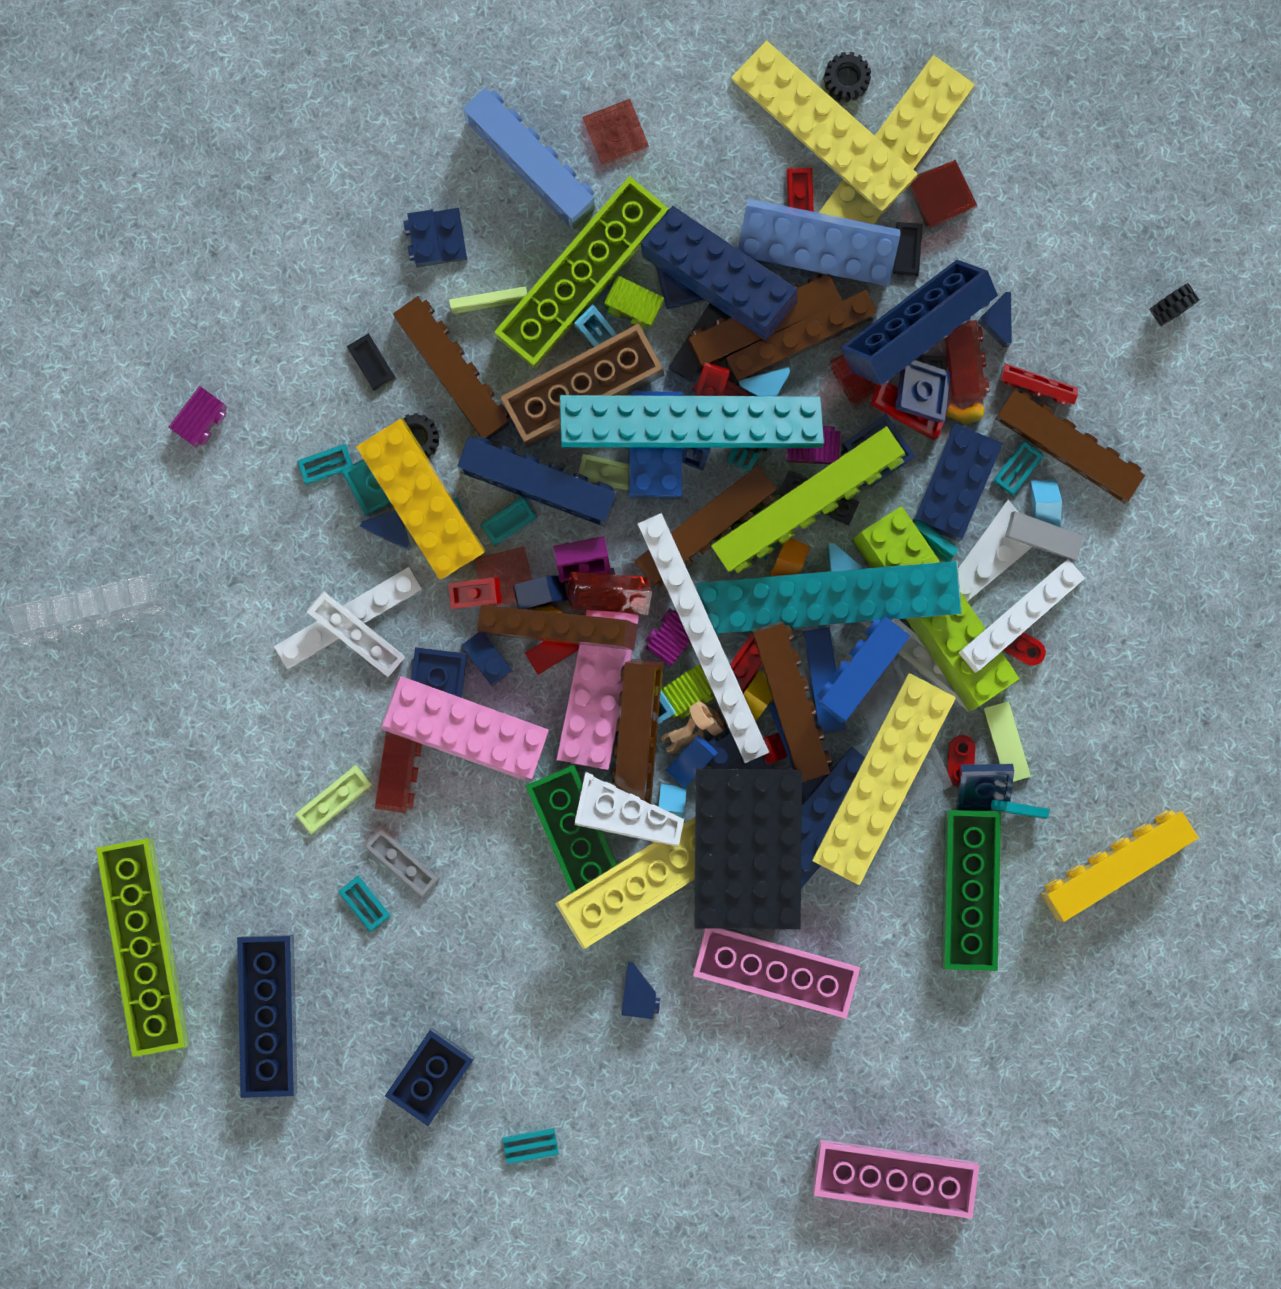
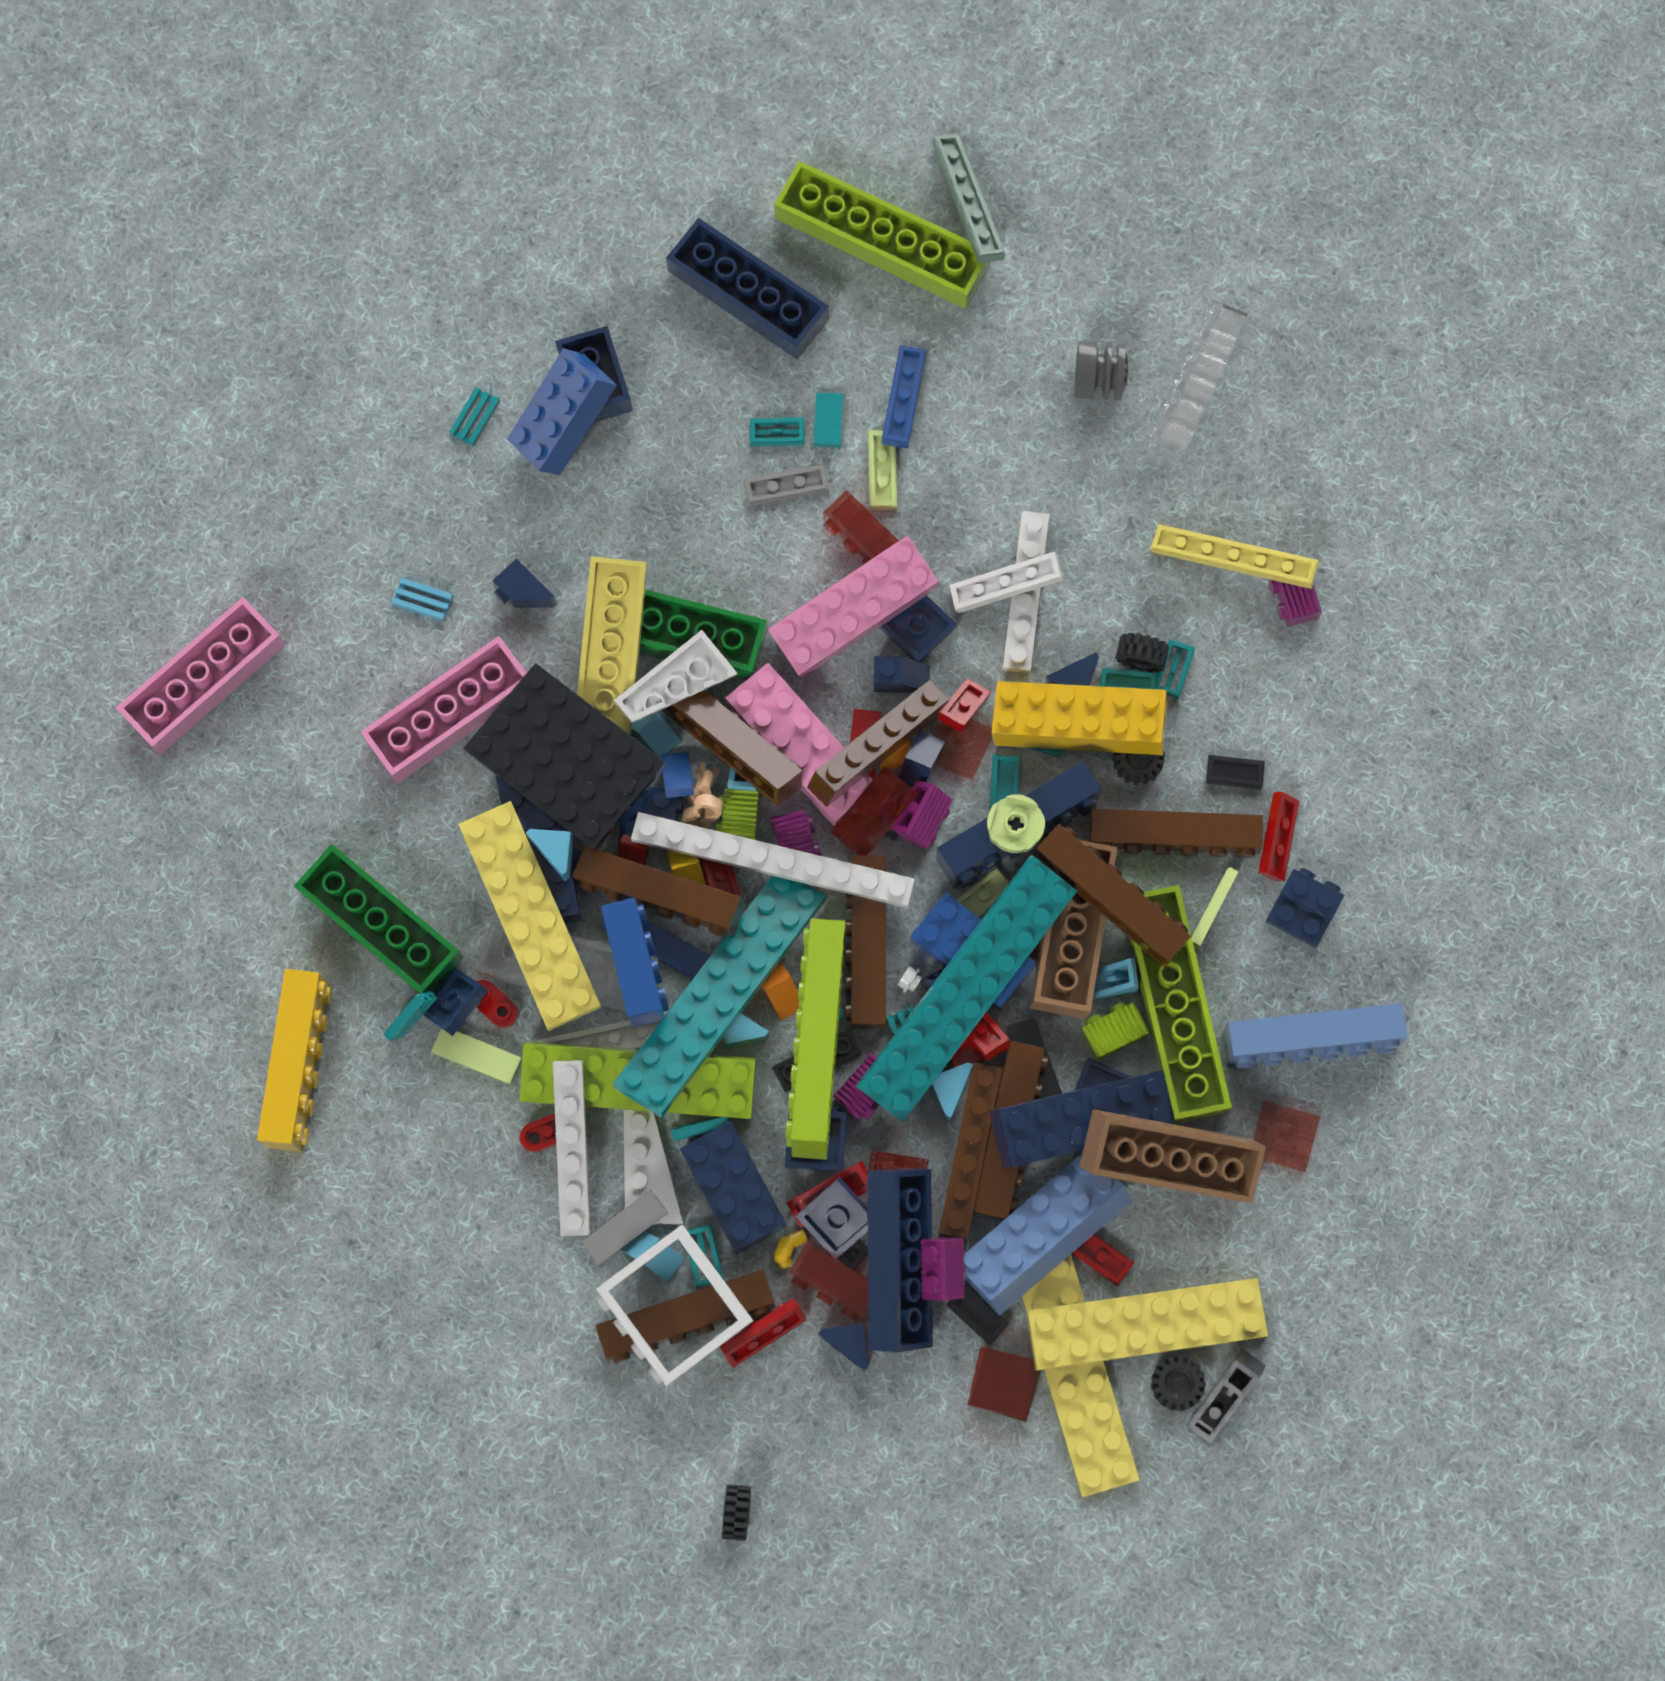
camera: 135 degrees right, 10 degrees down
none -> medium azure tile [391,577,454,622]
none -> blue brick [507,348,617,475]
none -> medium azure slope [526,829,574,881]
none -> white window [596,1225,753,1386]
none -> teal tile [814,392,843,448]
none -> blue tile [881,345,926,449]
none -> white plate [897,966,922,993]
none -> magenta brick [920,1237,964,1301]
none -> sand green tile [932,134,1005,263]
none -> yellowish green plate [987,795,1045,853]
none -> reddish brown brick [1034,824,1191,968]
none -> dark grey wheel [1074,341,1128,401]
none -> medium nougat brick [1079,1109,1266,1203]
none -> black tyre [1115,633,1169,673]
none -> light yellow tile [1150,524,1319,589]
none -> black slope [1187,1348,1266,1444]
none -> red plate [1258,792,1300,882]

